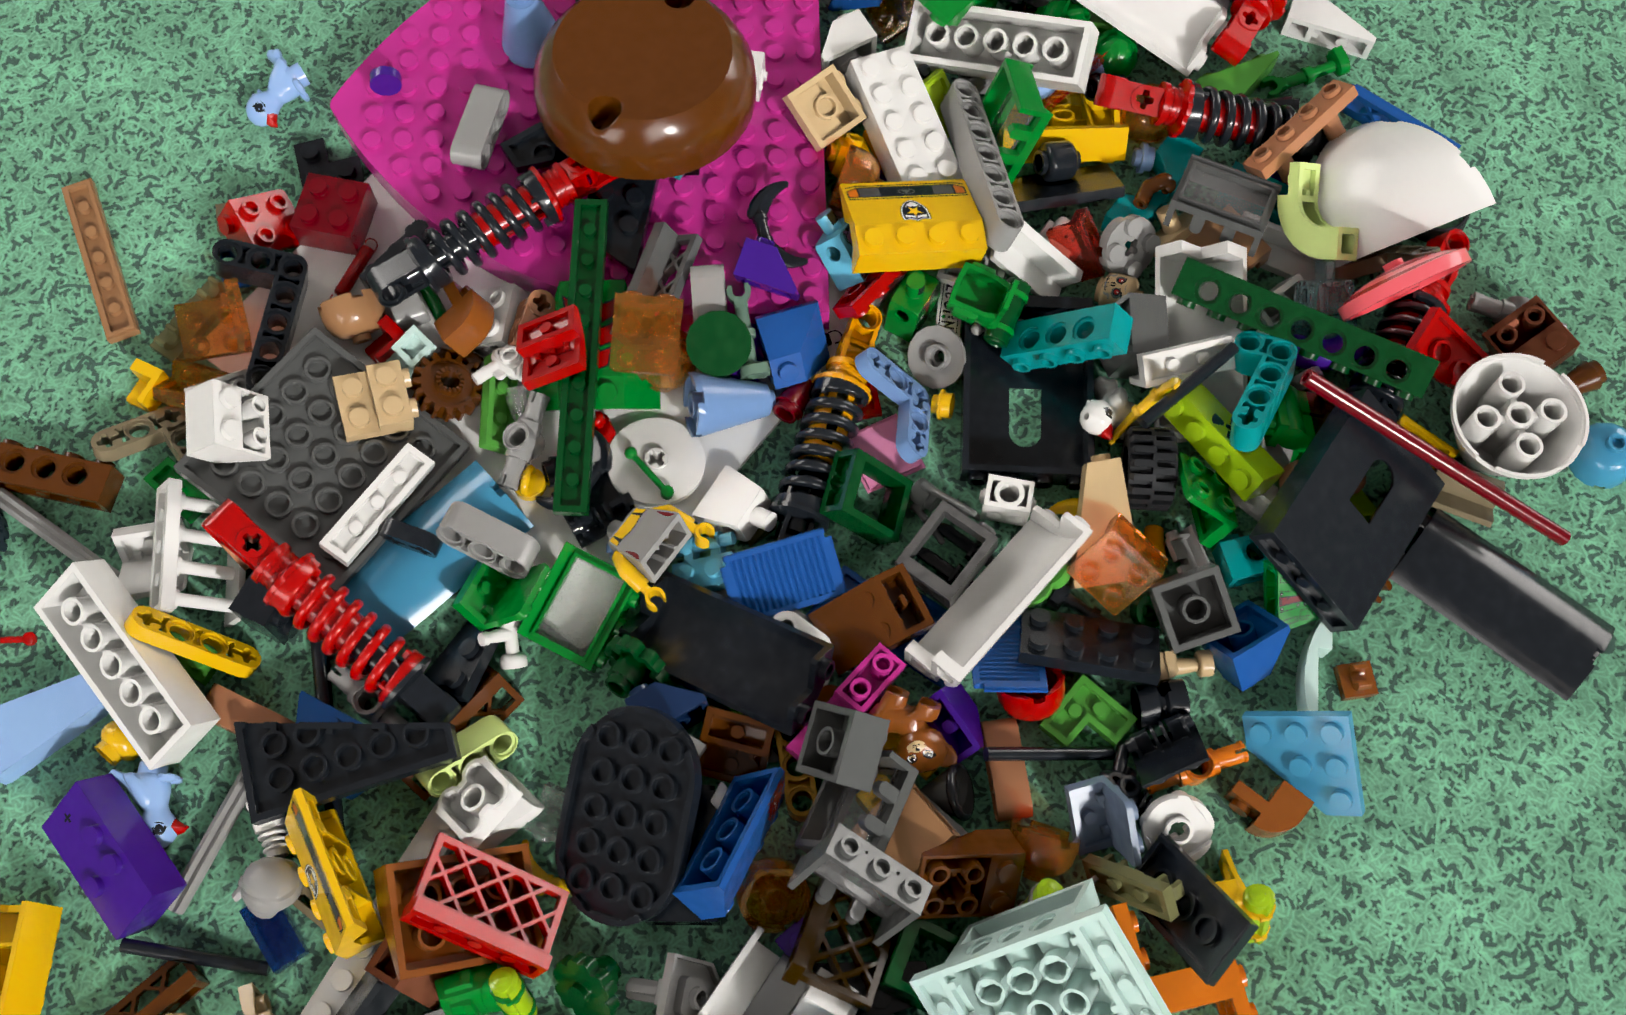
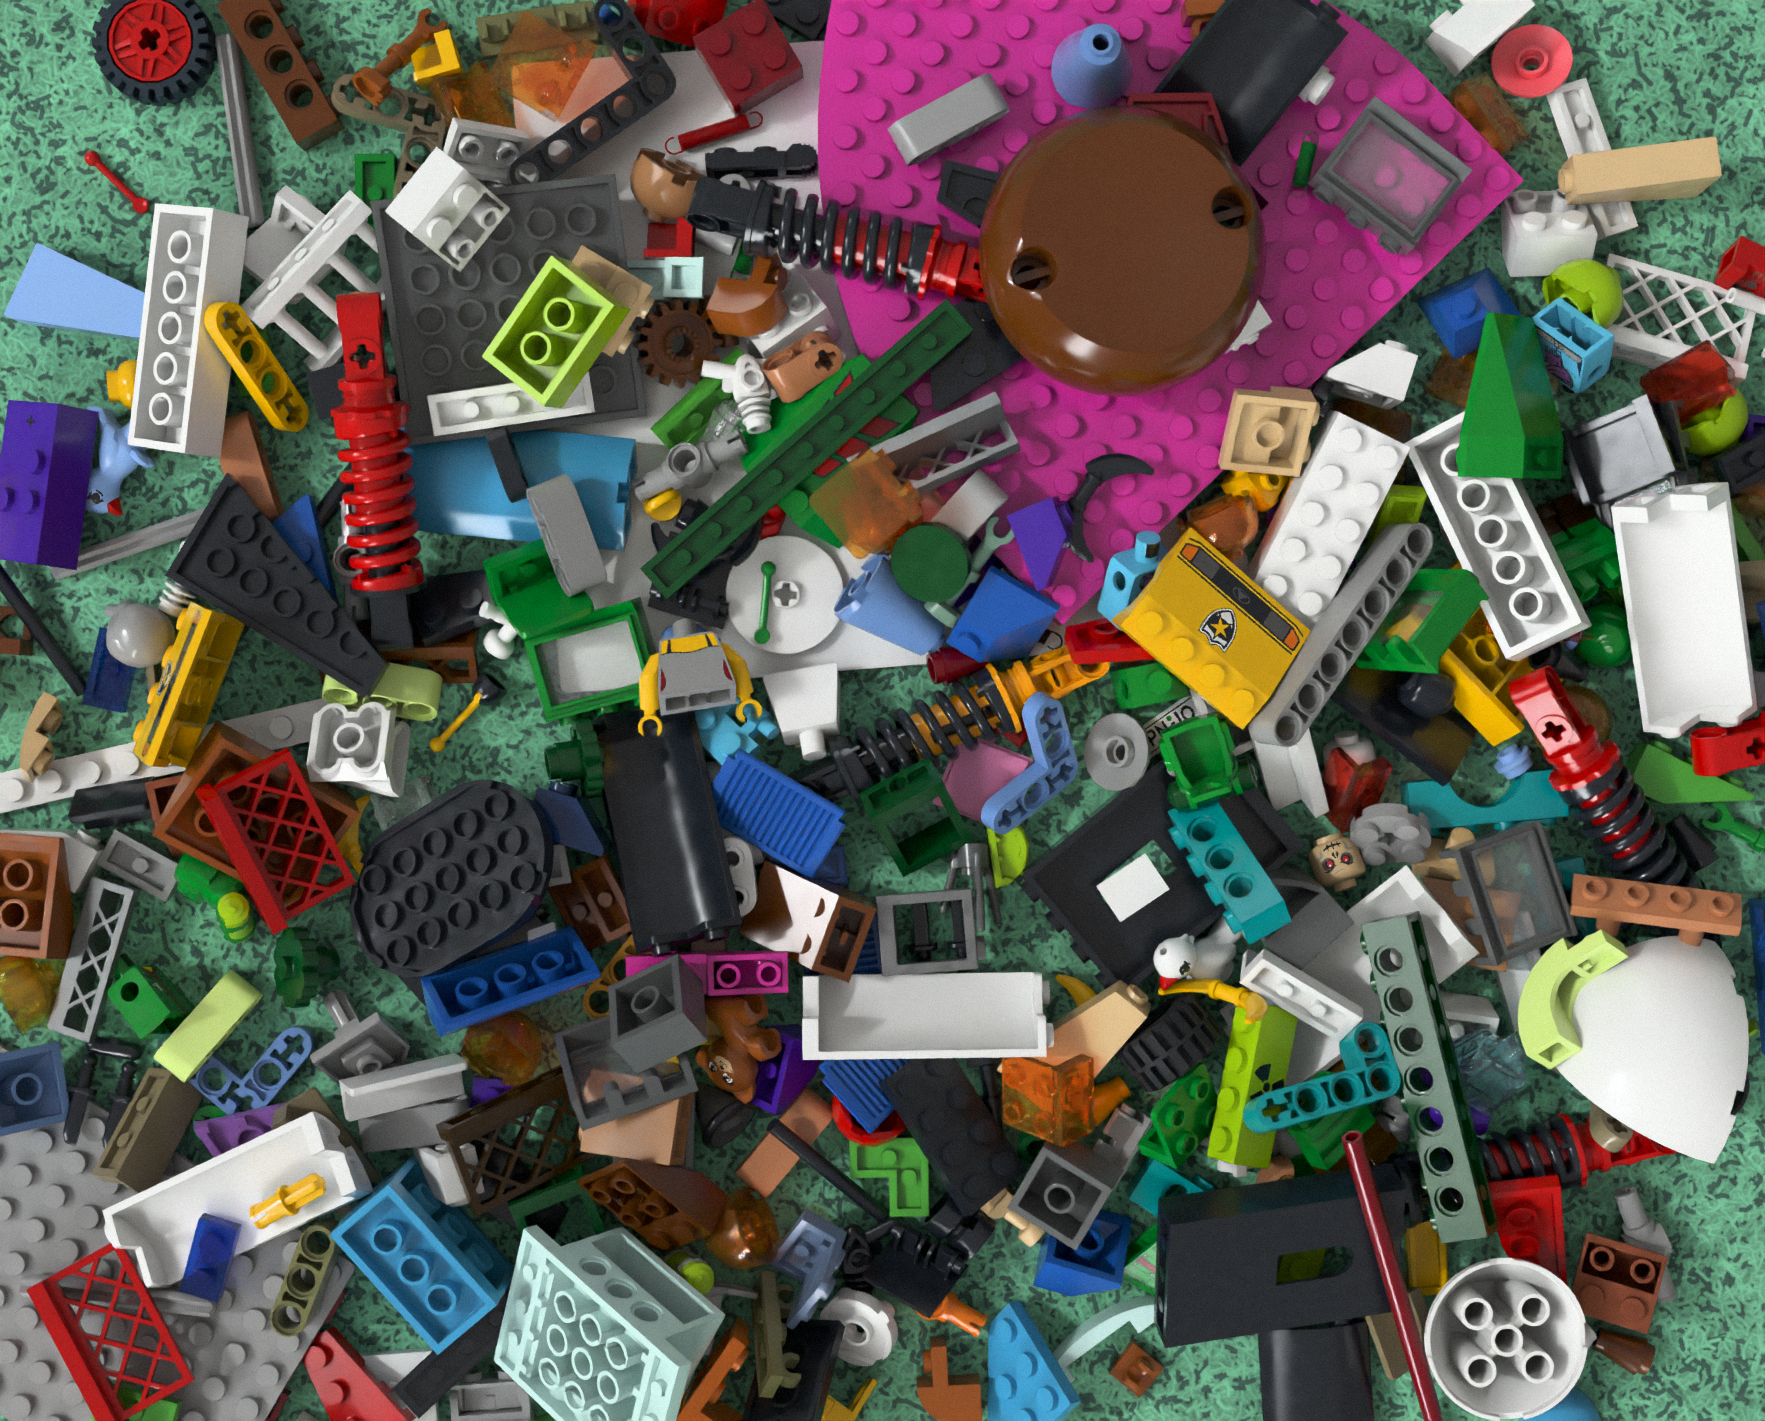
camera: 50 degrees right, 20 degrees up
red slope [516,304,586,391] -> none
dark grey window [787,823,933,947] -> none
yellow plate [931,389,955,420] -> none
white head [979,474,1037,526] -> none
reddish brown arm [1133,172,1176,210] -> none
black bar [1137,342,1239,429] -> none
coral dish [1337,248,1472,322] -> none
none -> dark orange piece [352,8,448,107]
none -> hinge [430,671,507,752]
none -> lime brick [482,255,631,408]
none -> lime tile [986,824,1029,888]
none -> white sticker [1096,853,1169,922]

